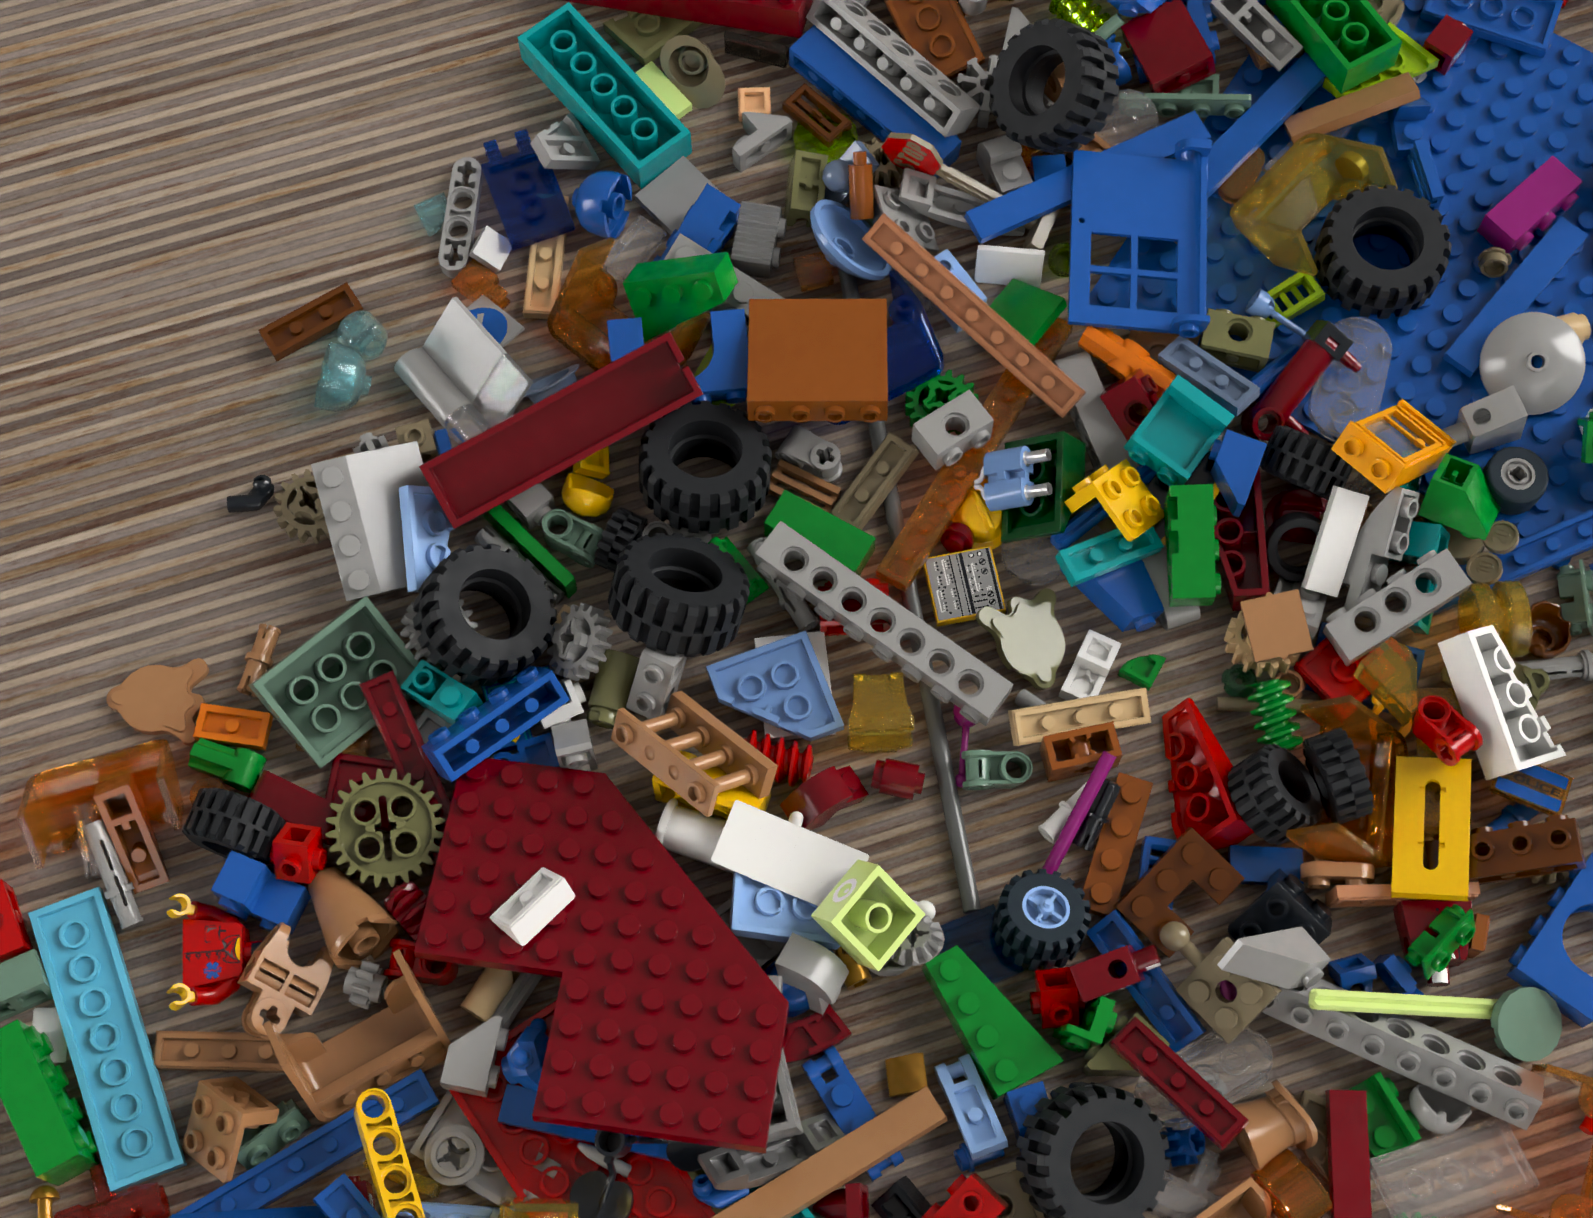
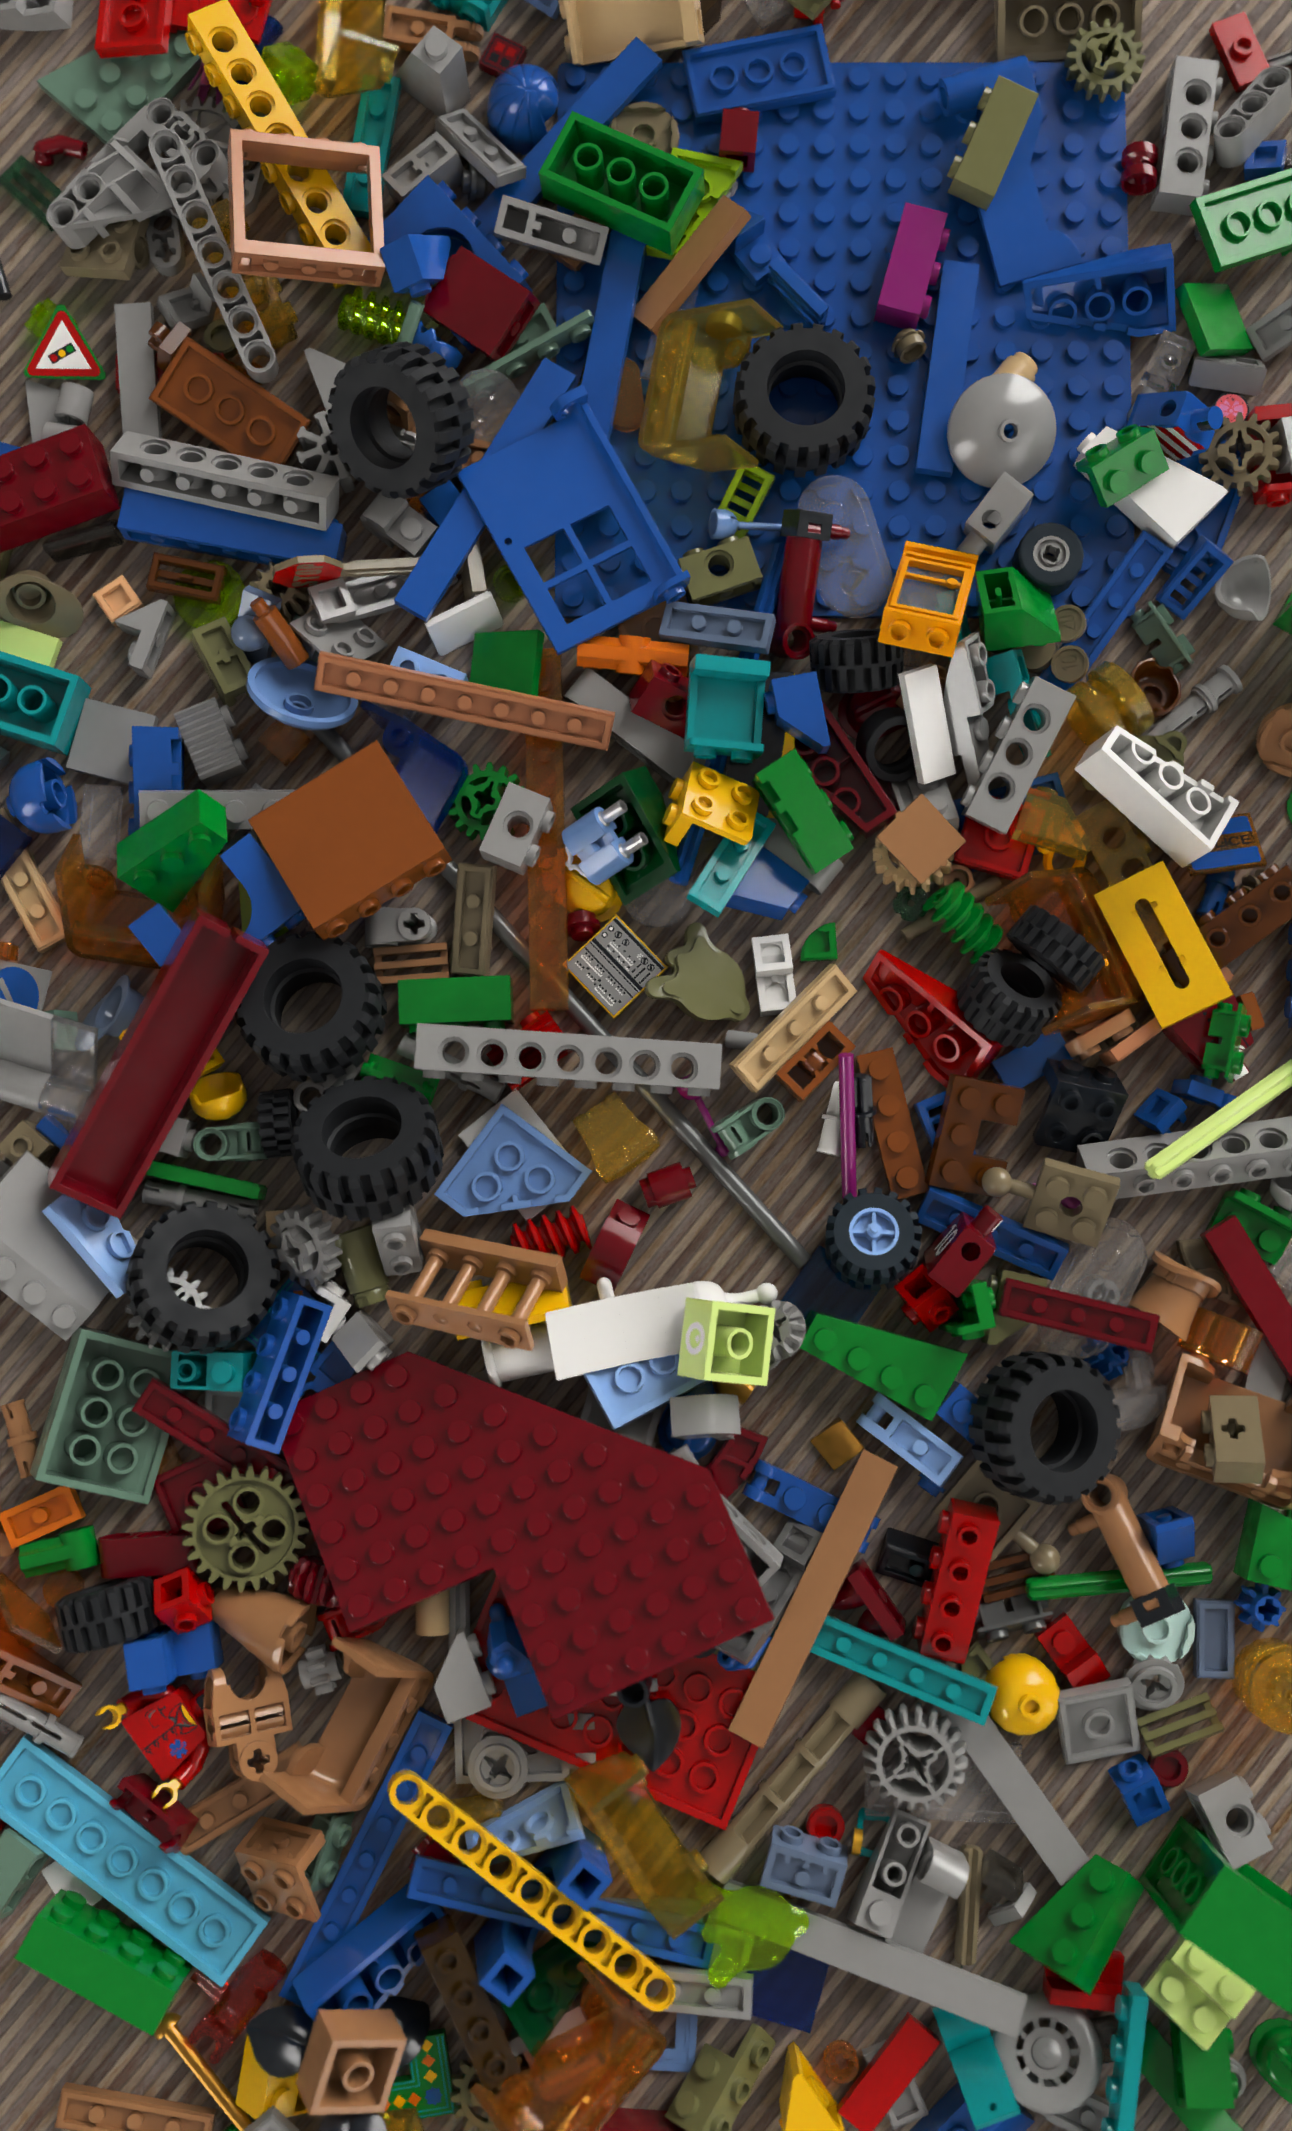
camera: 30 degrees left, 15 degrees up
white slope [490,867,575,946] -> none
light grey slope [1217,926,1331,989] -> none
red piece [1412,695,1483,766] -> none
none -> dark red hinge [109,1772,200,1854]

